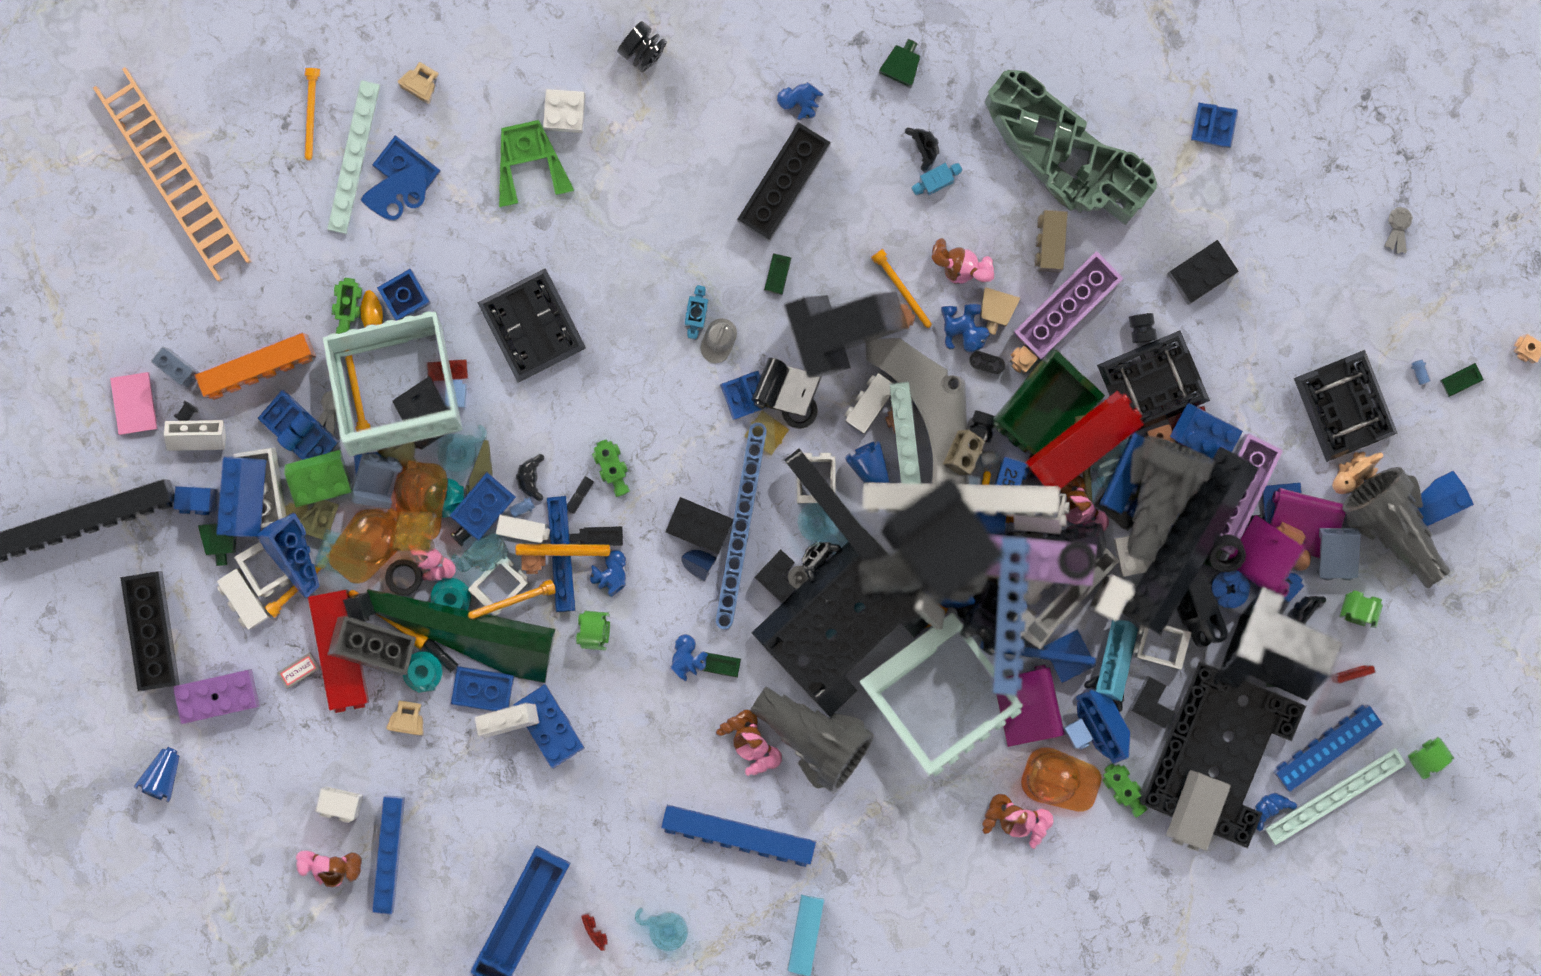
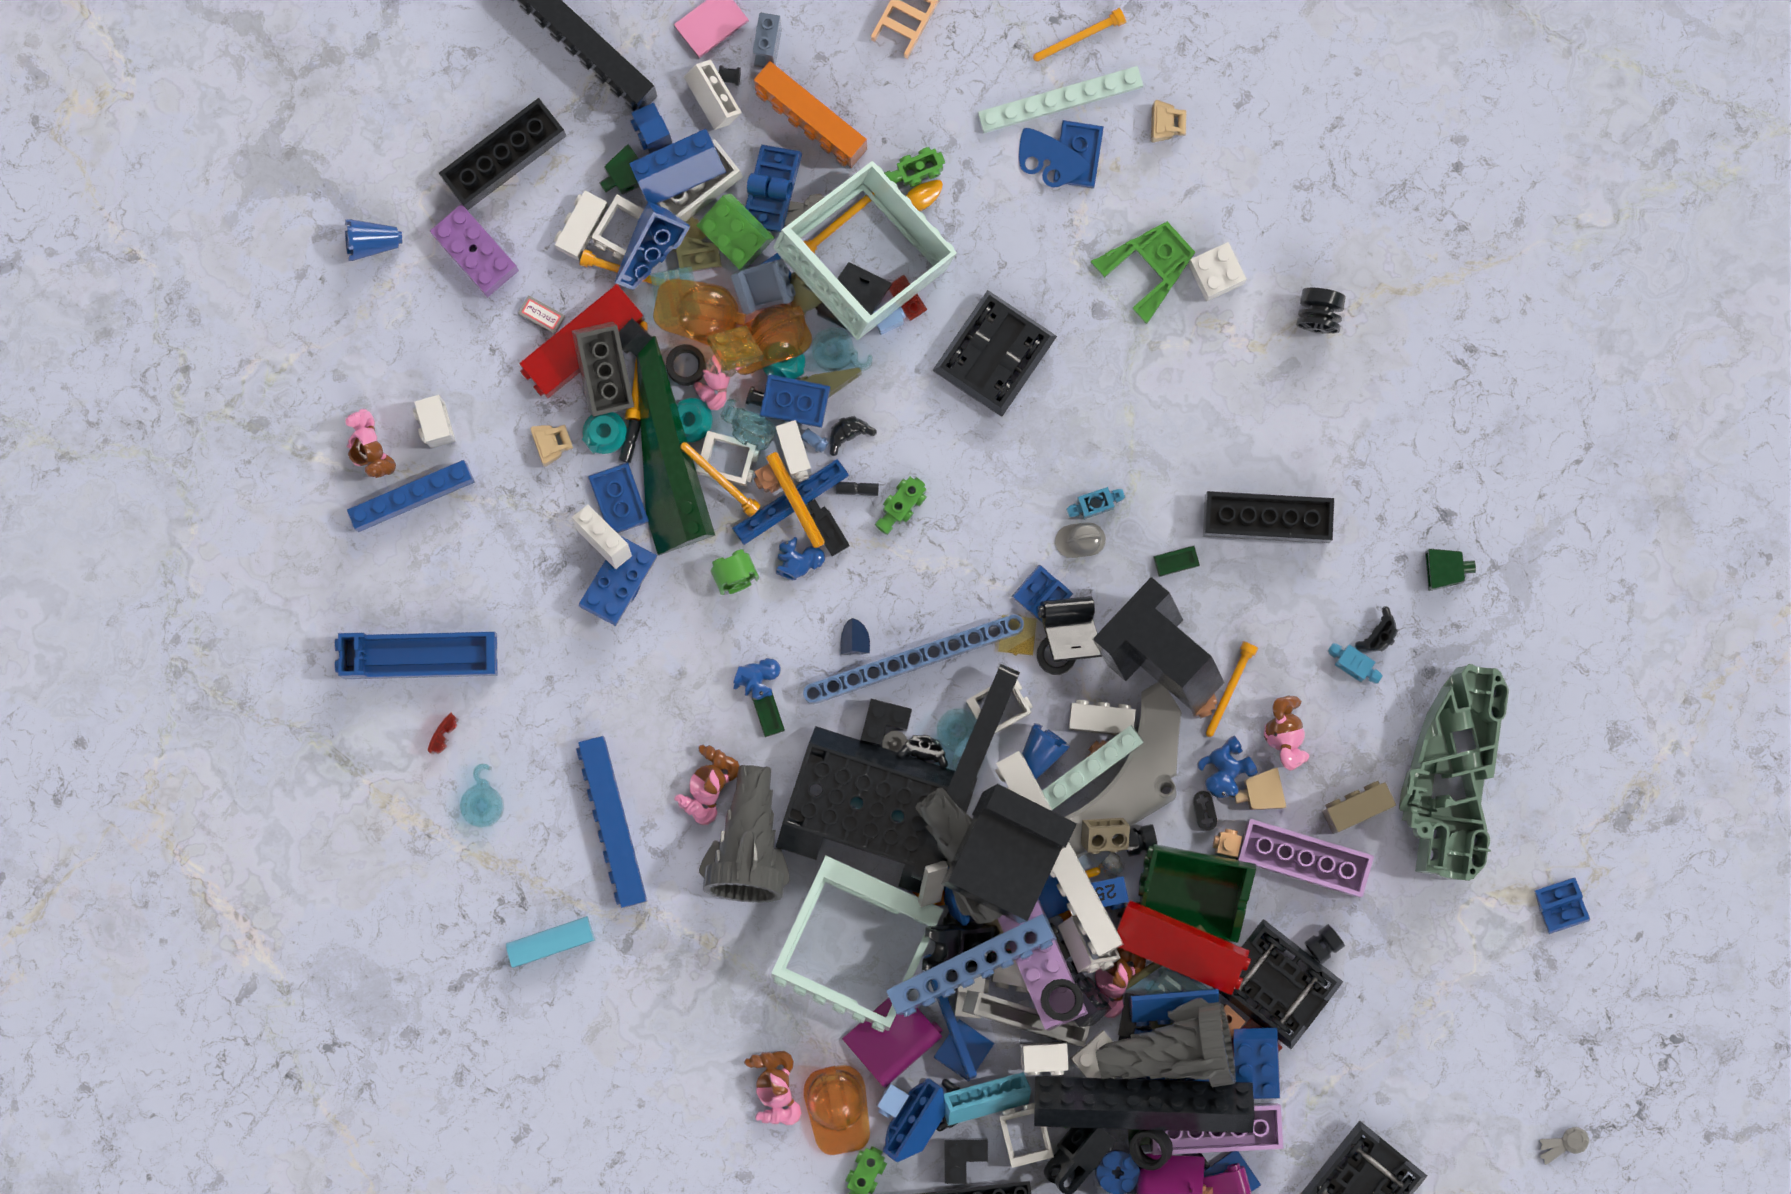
camera: 60 degrees right, 5 degrees down
blue brick [377,269,432,321] -> none
black brick [665,497,733,555] -> none
blue animal [777,82,824,120] -> none
black brick [1167,240,1239,305] -> none

